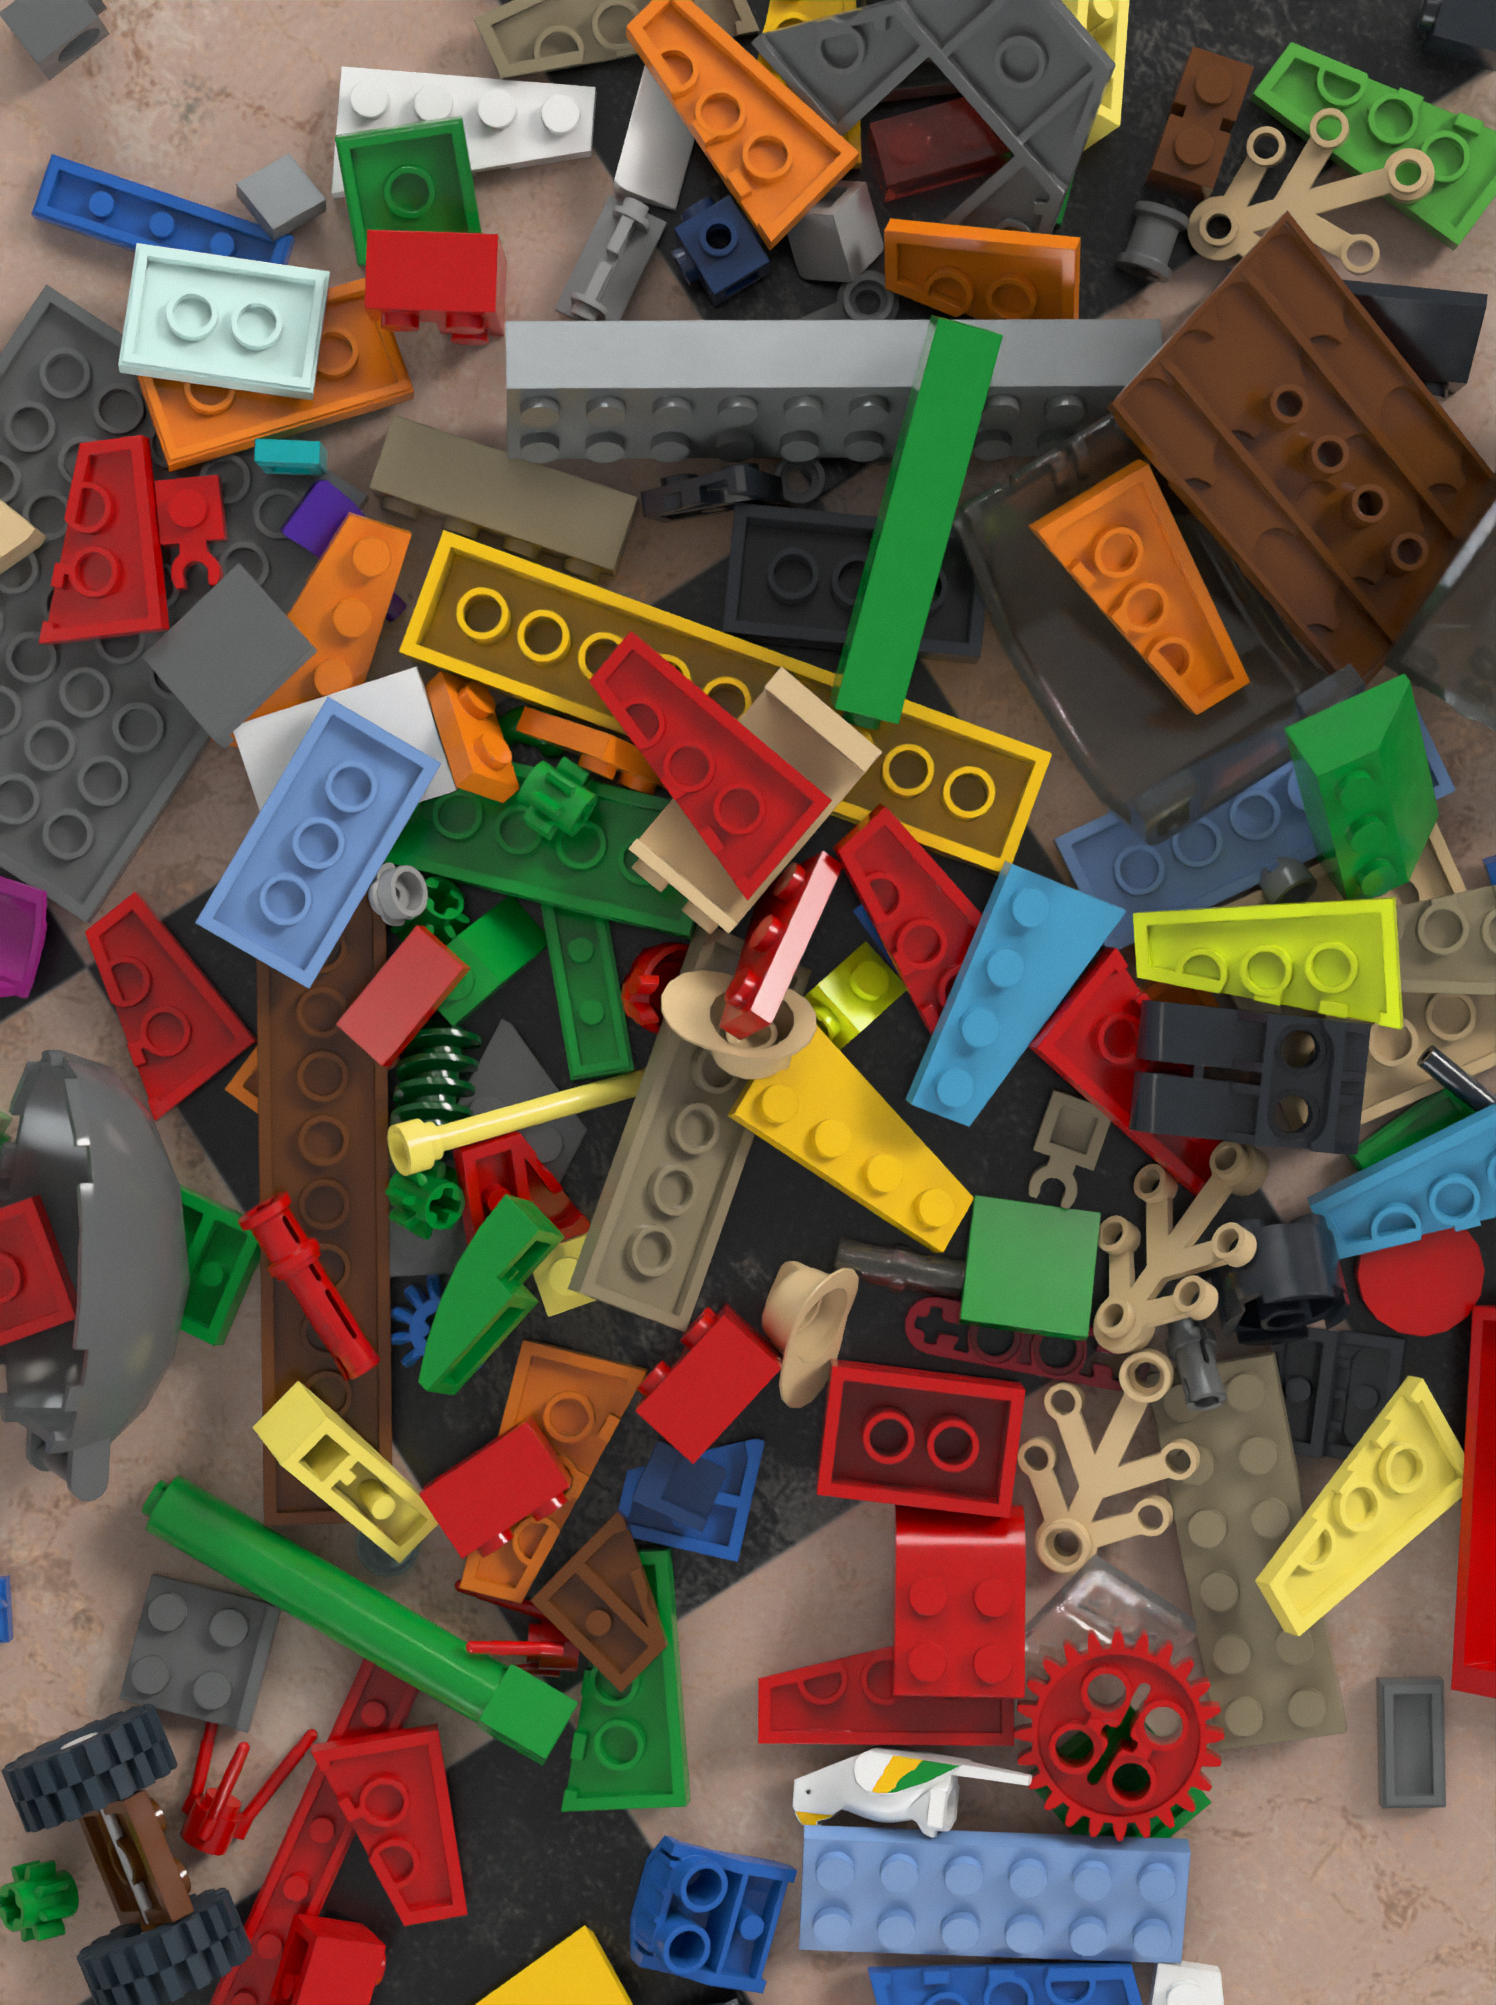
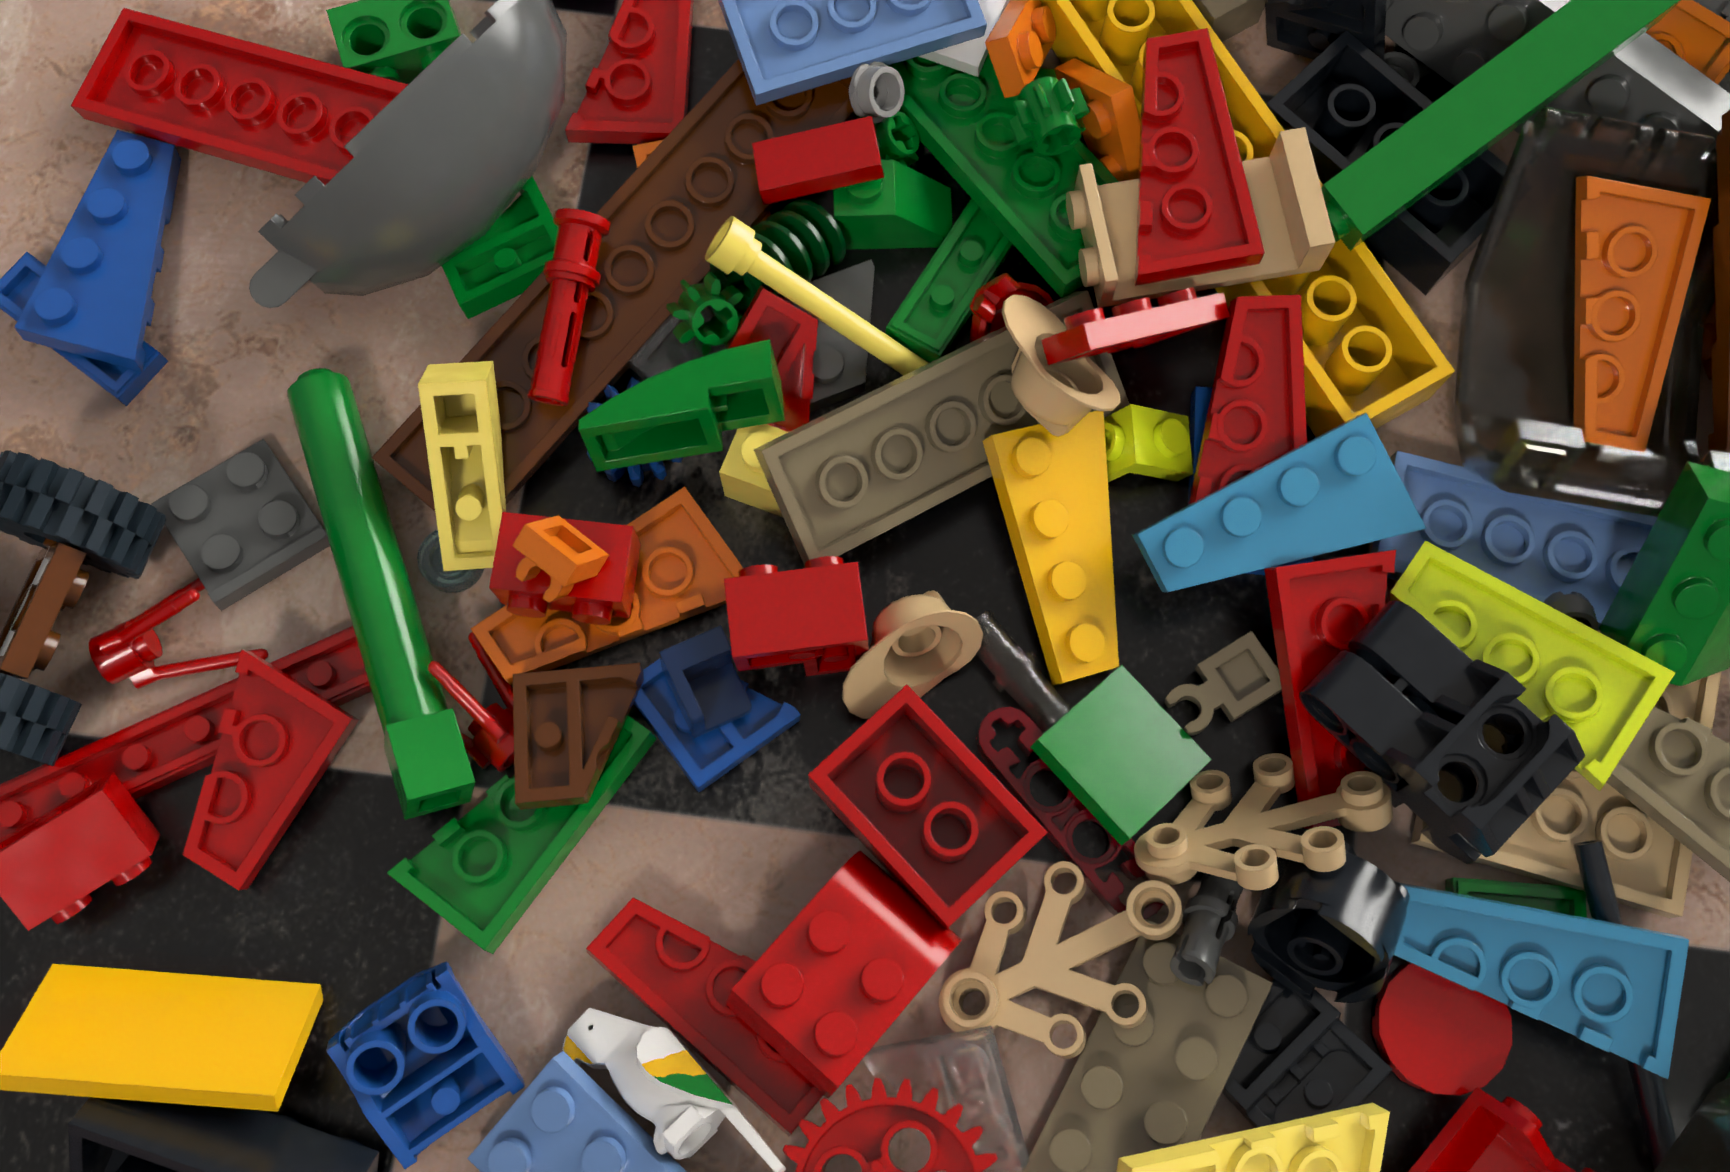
camera: 45 degrees right, 15 degrees down
none -> orange tile [512,515,609,603]

